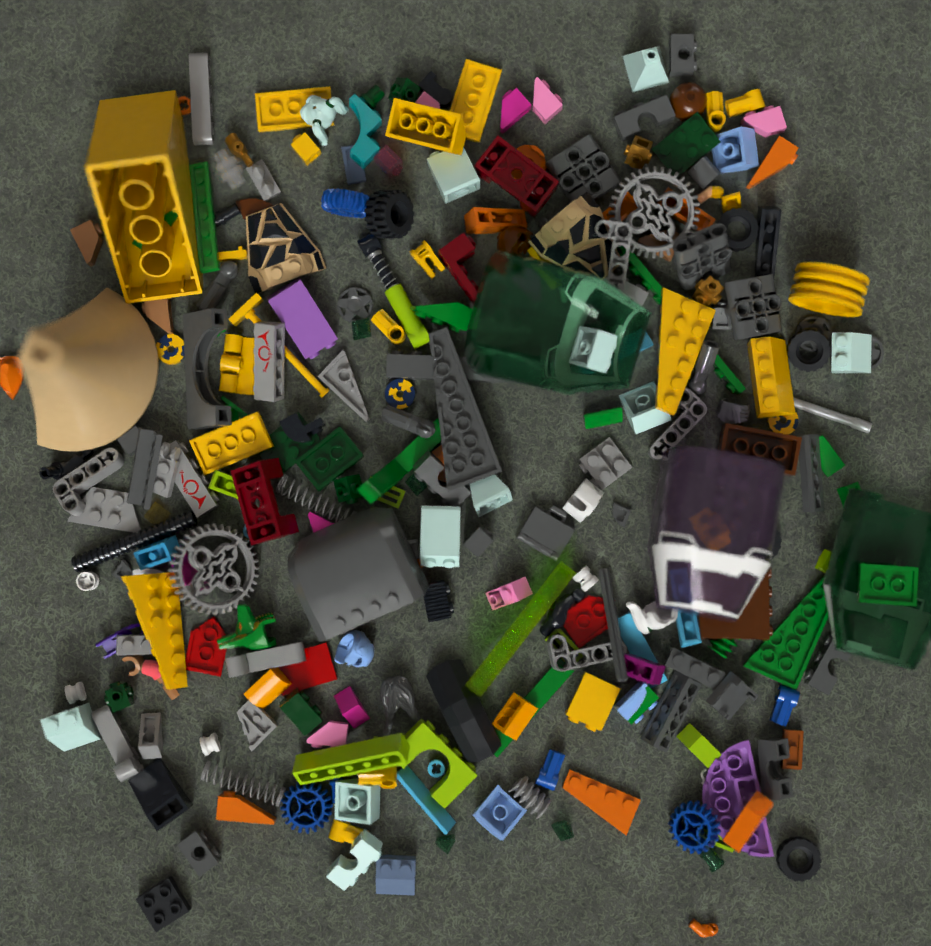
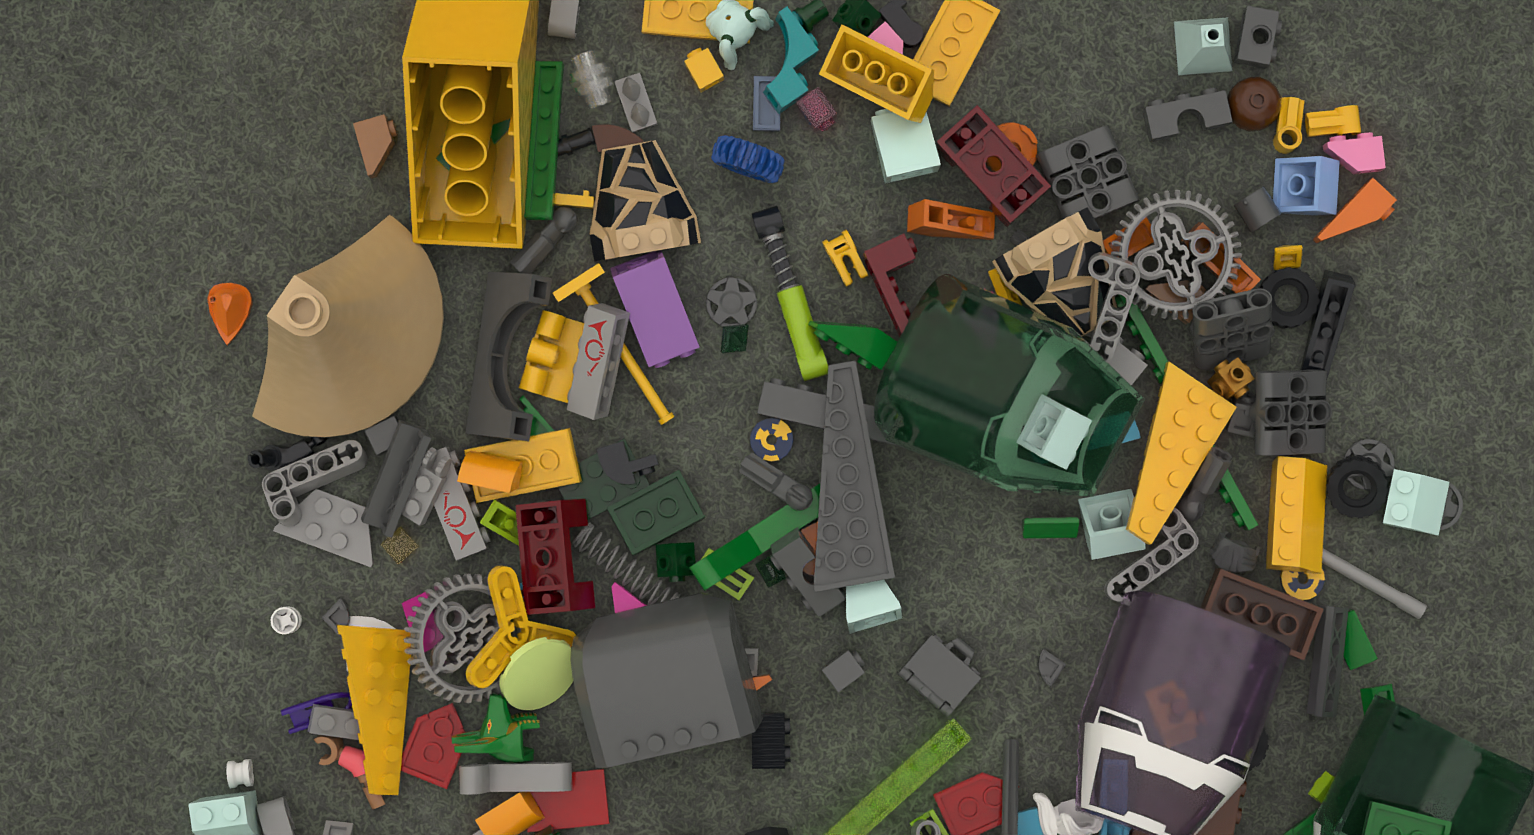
camera: 10 degrees right, 0 degrees up
black piece [71,510,197,573] -> none
dark green brick [104,681,135,712] -> none
dark azure brick [133,535,180,570] -> none
medium nougat slope [142,298,174,334] -> none
yellow piece [156,334,185,365] -> none
pearl gold piece [225,133,254,167] -> none
light grey wing [317,350,370,423] -> none
light blue helmet [334,630,374,667] -> none
black tyre [364,190,414,239] -> none
yellow piece [371,309,406,345] -> none
light aqua slope [420,506,461,568] -> none
bright pink slope [485,576,533,610] -> none
reddish brown cylinder [497,225,533,265] -> none
dark pink slope [500,88,532,134] -> none
bright pink slope [532,77,563,124] -> none
black arm [539,588,585,637] -> none
white piece [562,479,604,523] -> none
white wheel [572,565,599,592] -> none
light grey plate [578,437,633,490] -> none
pearl gold brick [623,135,653,170] -> none
dark green plate [652,112,721,178] -> none
arm [697,185,724,204] -> none
yellow wheel [788,262,870,317] -> none
none -> light orange brick [457,451,523,493]
none -> yellow piece [466,565,576,688]
none -> yellowish green tile [499,637,573,710]

